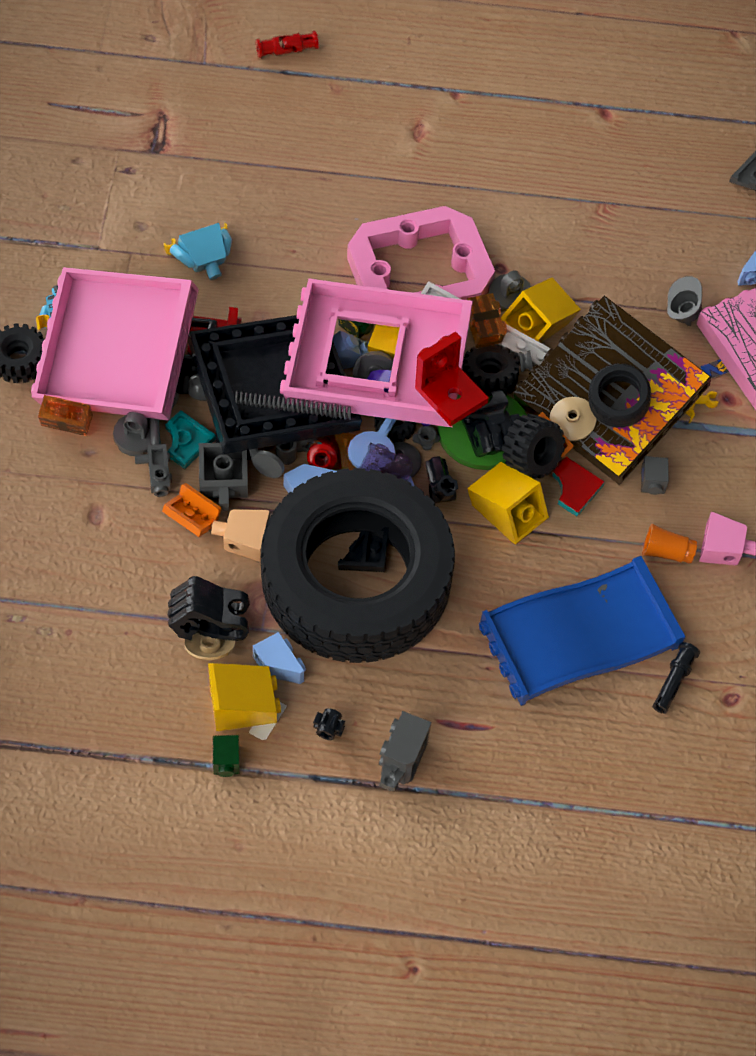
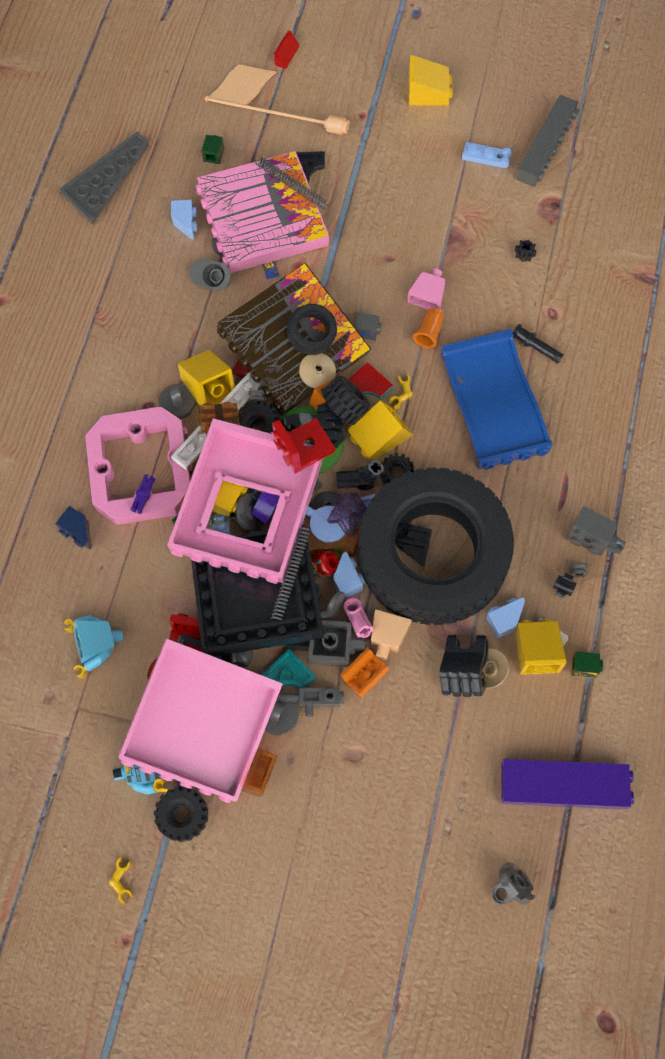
camera: 75 degrees left, 10 degrees up
none -> dark blue slope [55,506,92,550]
none -> dark purple pin [130,474,156,514]
none -> bright pink piece [344,598,374,638]
none -> black tyre [380,453,414,484]
none -> yellow arm [389,374,413,410]
none -> dark purple brick [501,759,634,809]
none -> dark grey bush [570,563,588,577]

